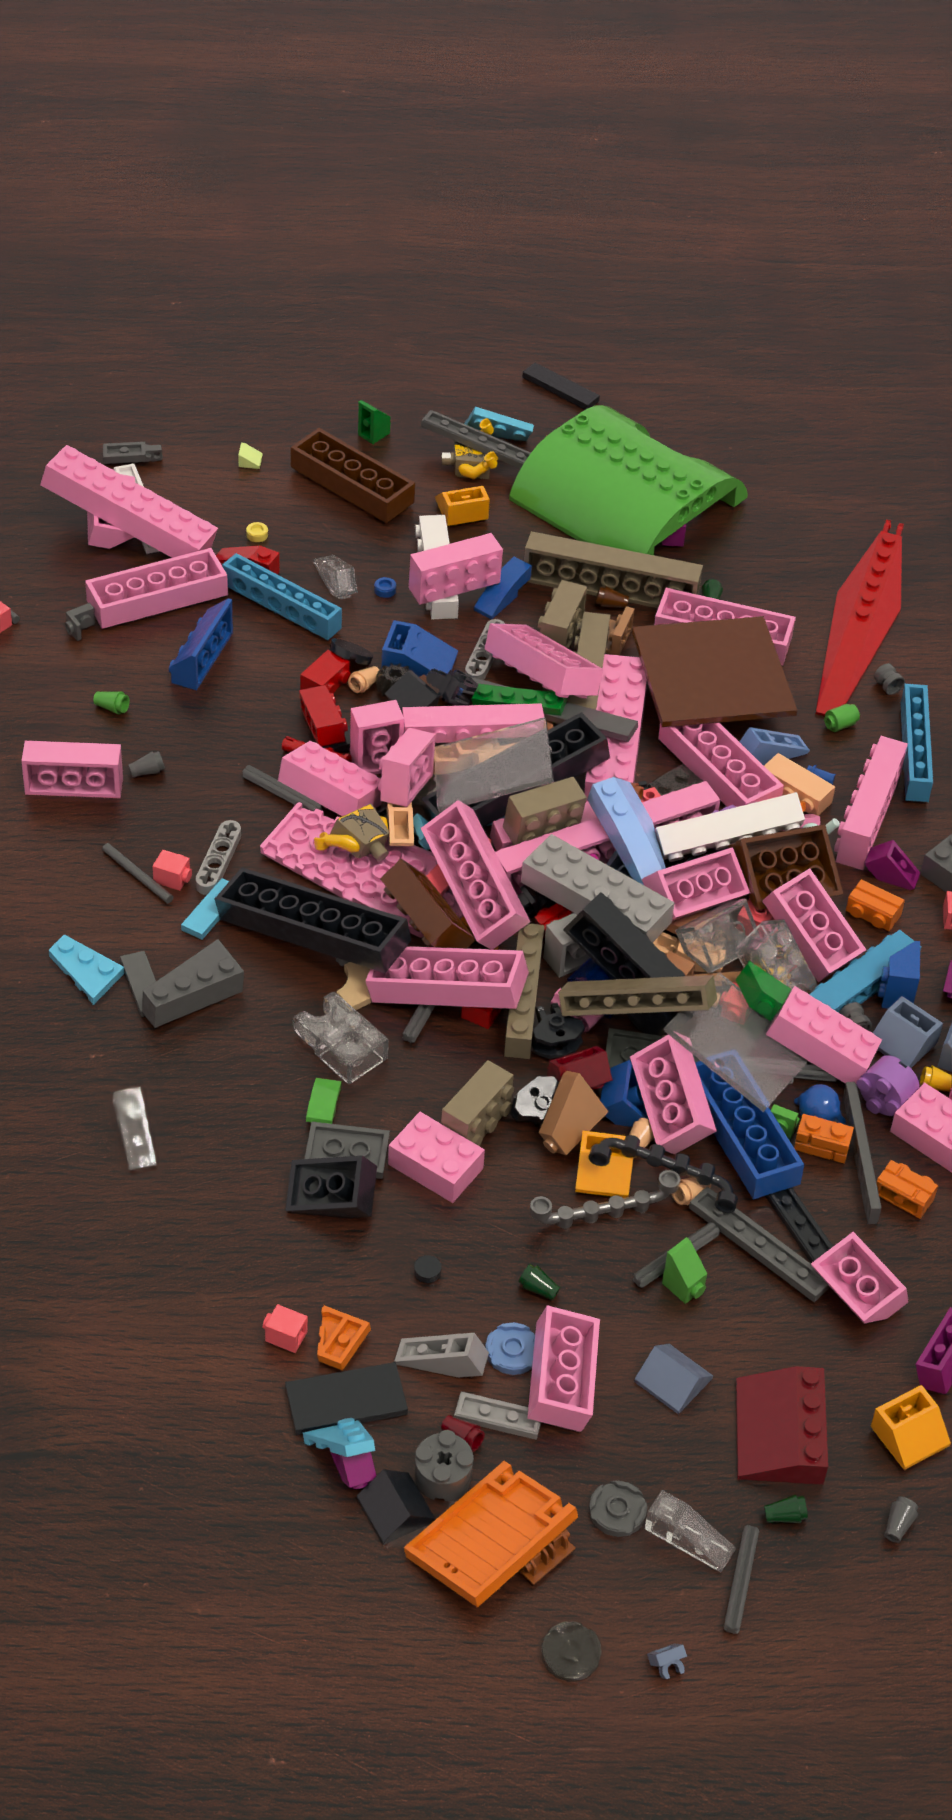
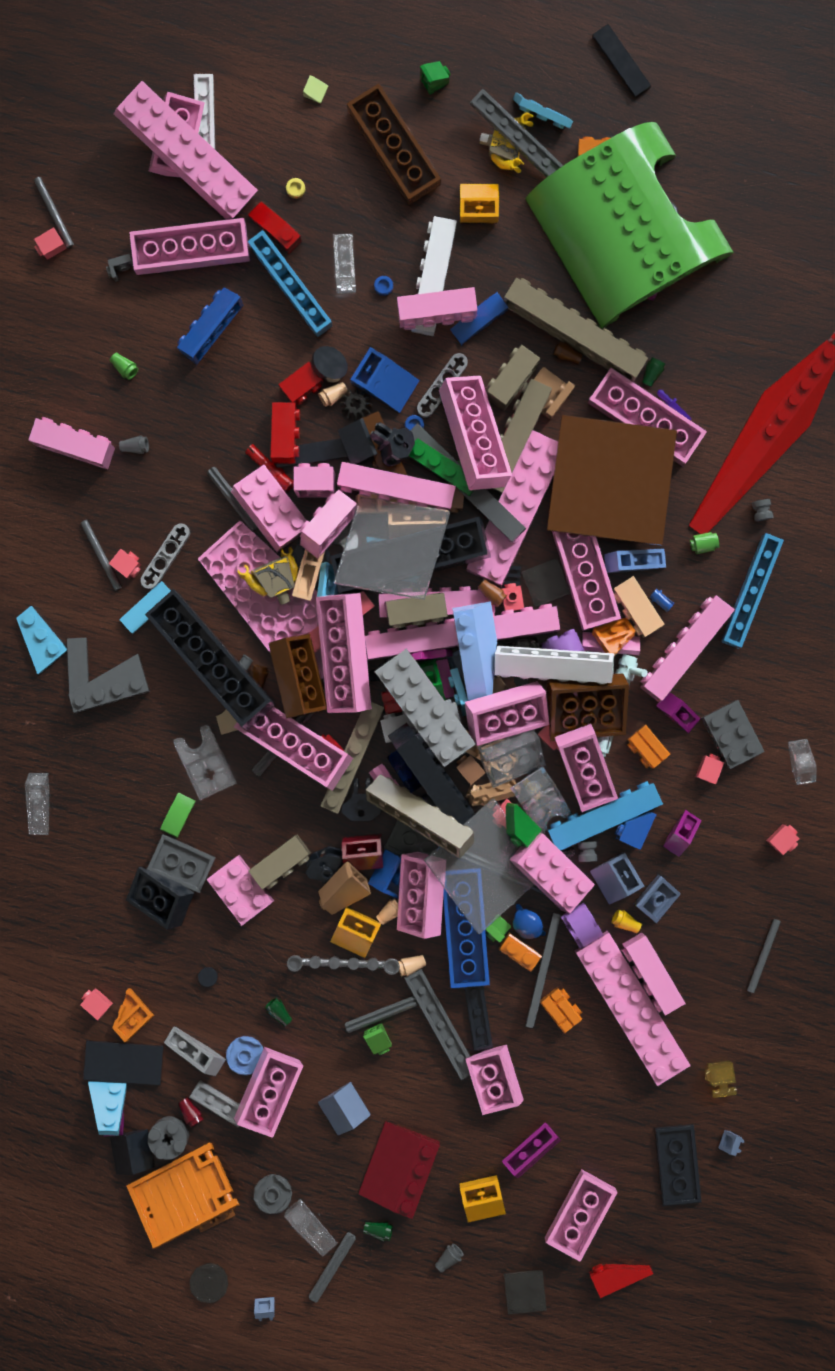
camera: 25 degrees right, 40 degrees up
dark grey hinge [103,441,162,464] -> none
black bar [589,1135,738,1213] -> none

